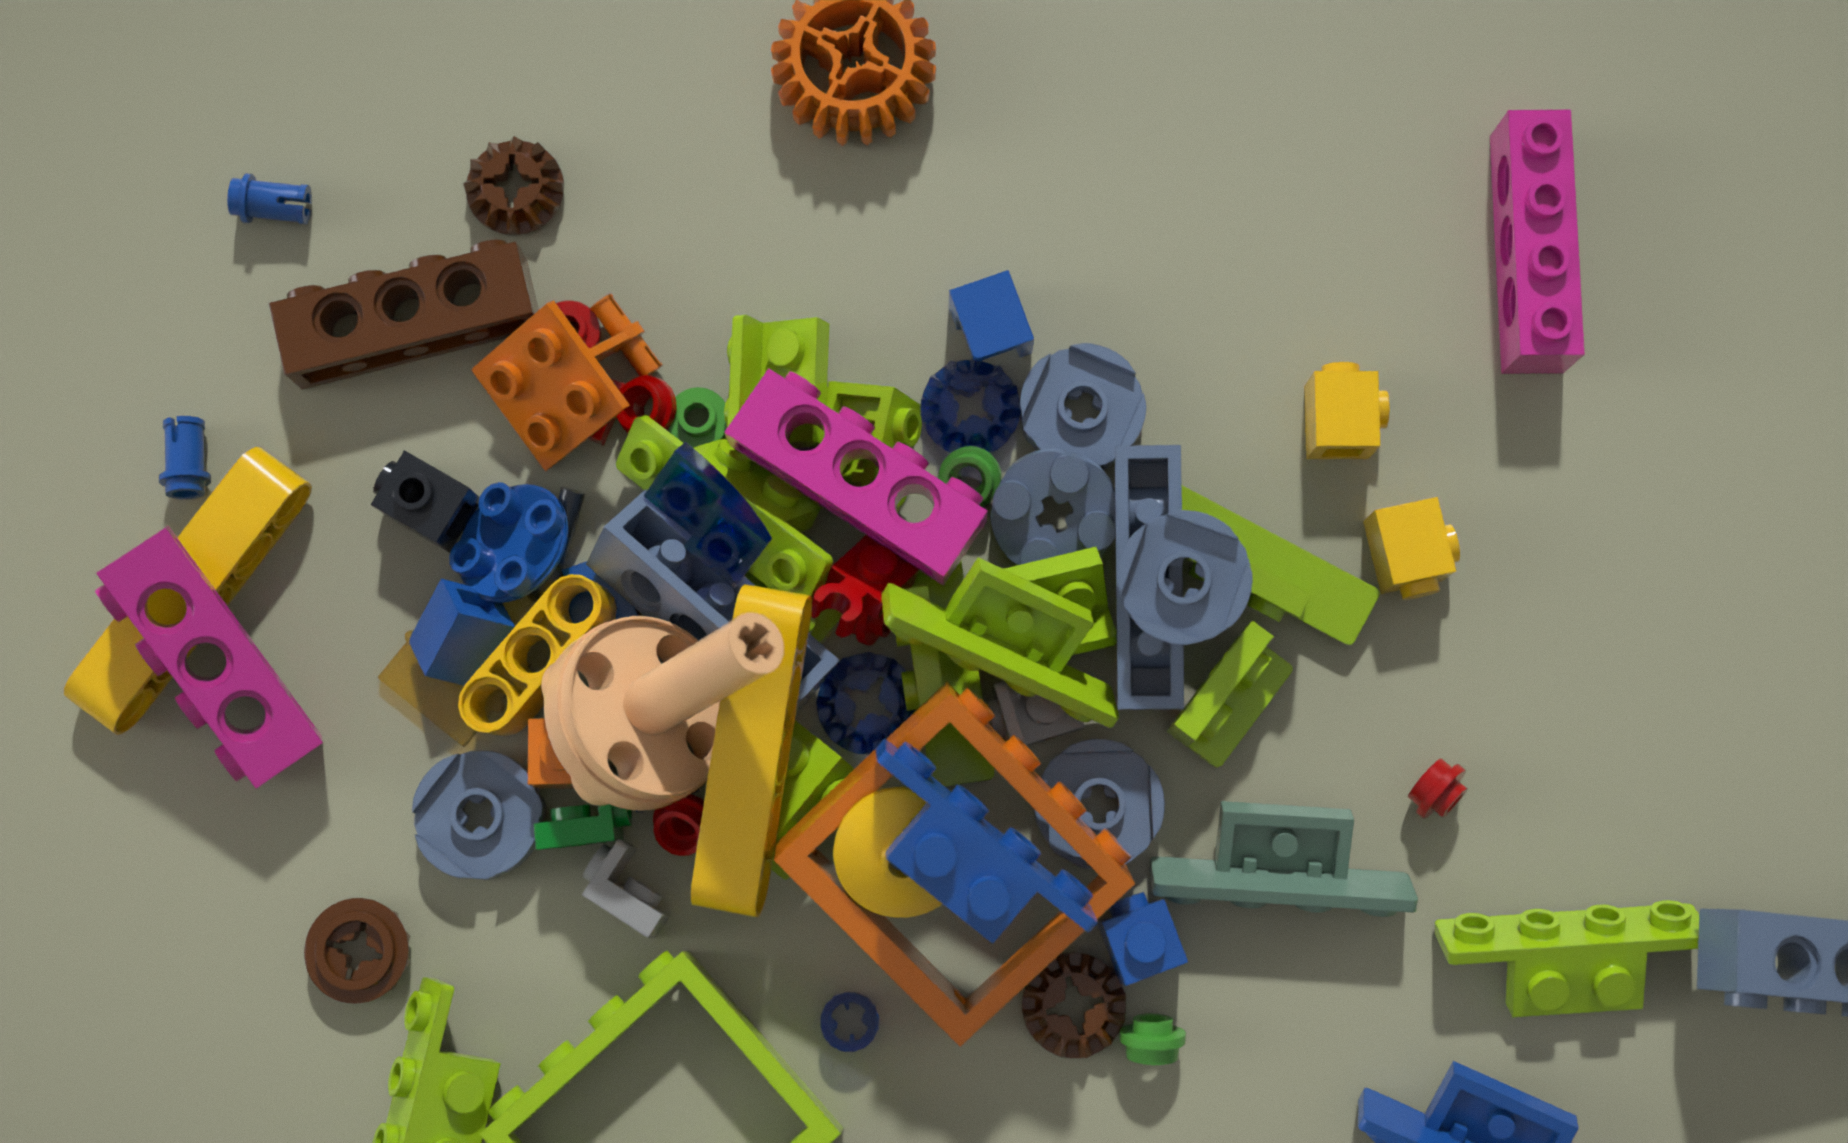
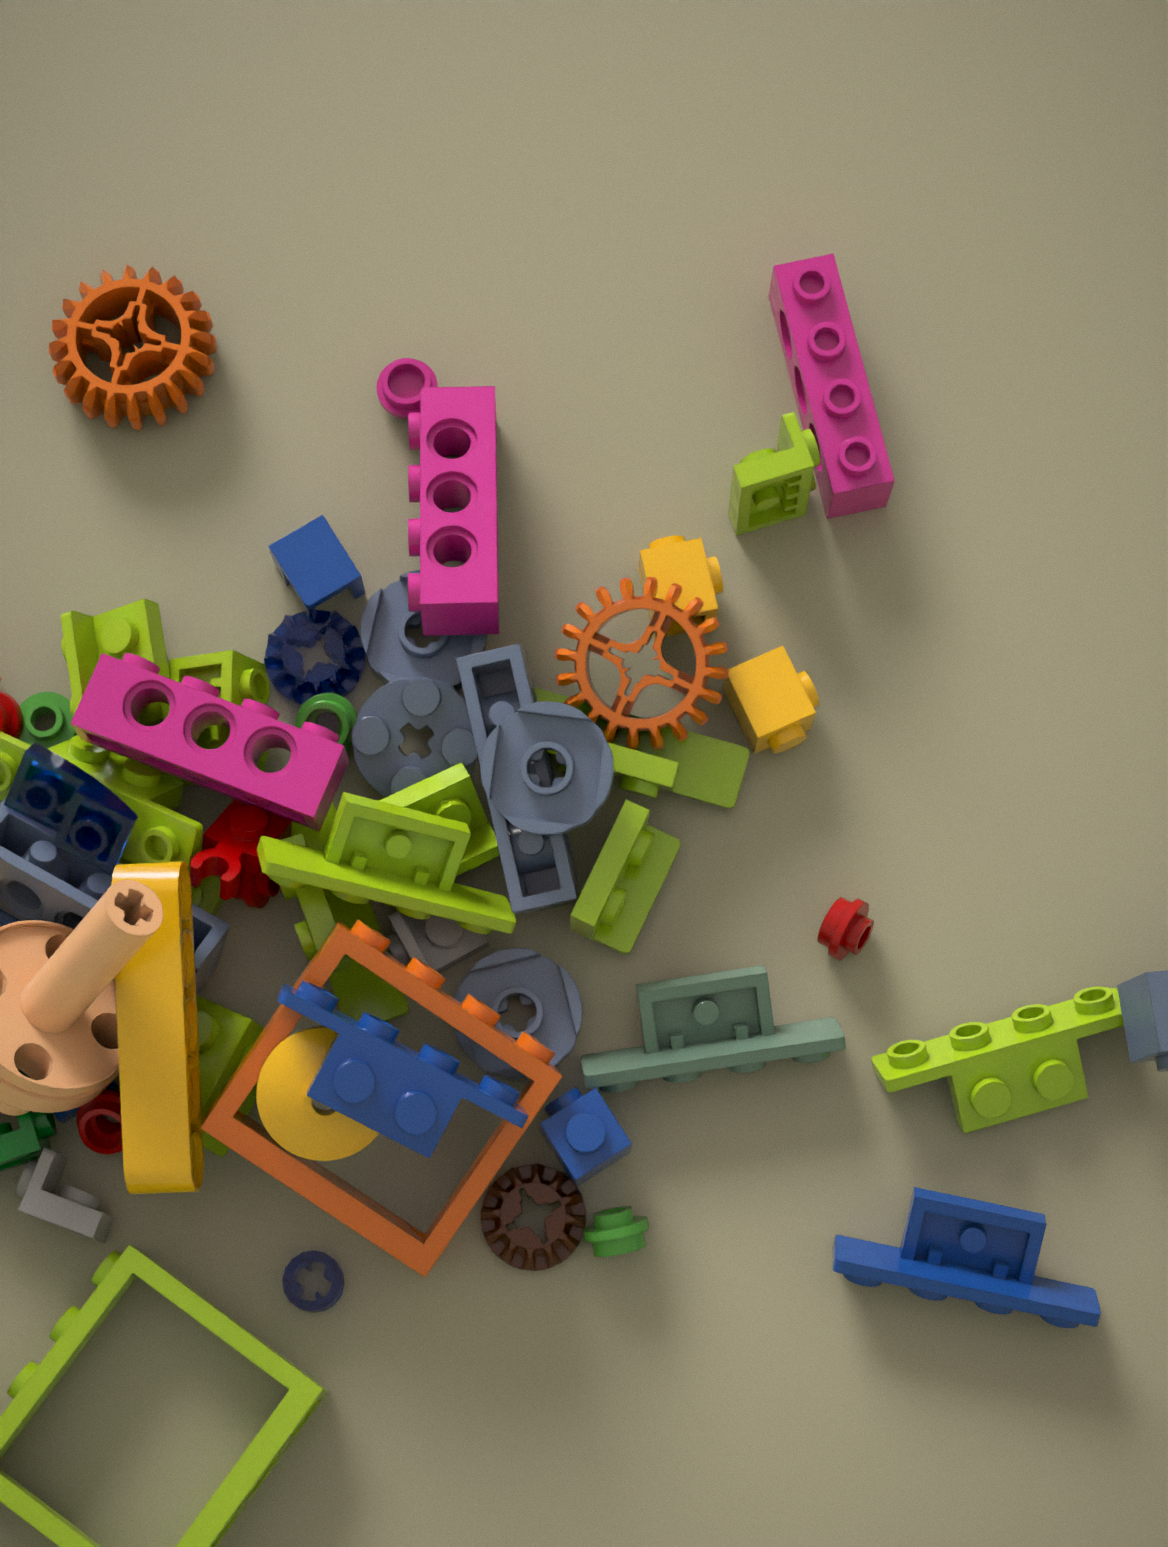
camera: 15 degrees left, 5 degrees down
clear blue gear [816,651,917,755] -> none
none -> dark pink plate [376,358,438,419]
none -> dark pink brick [408,386,499,636]
none -> orange gear [555,577,729,750]
none -> lime bracket [728,412,820,536]

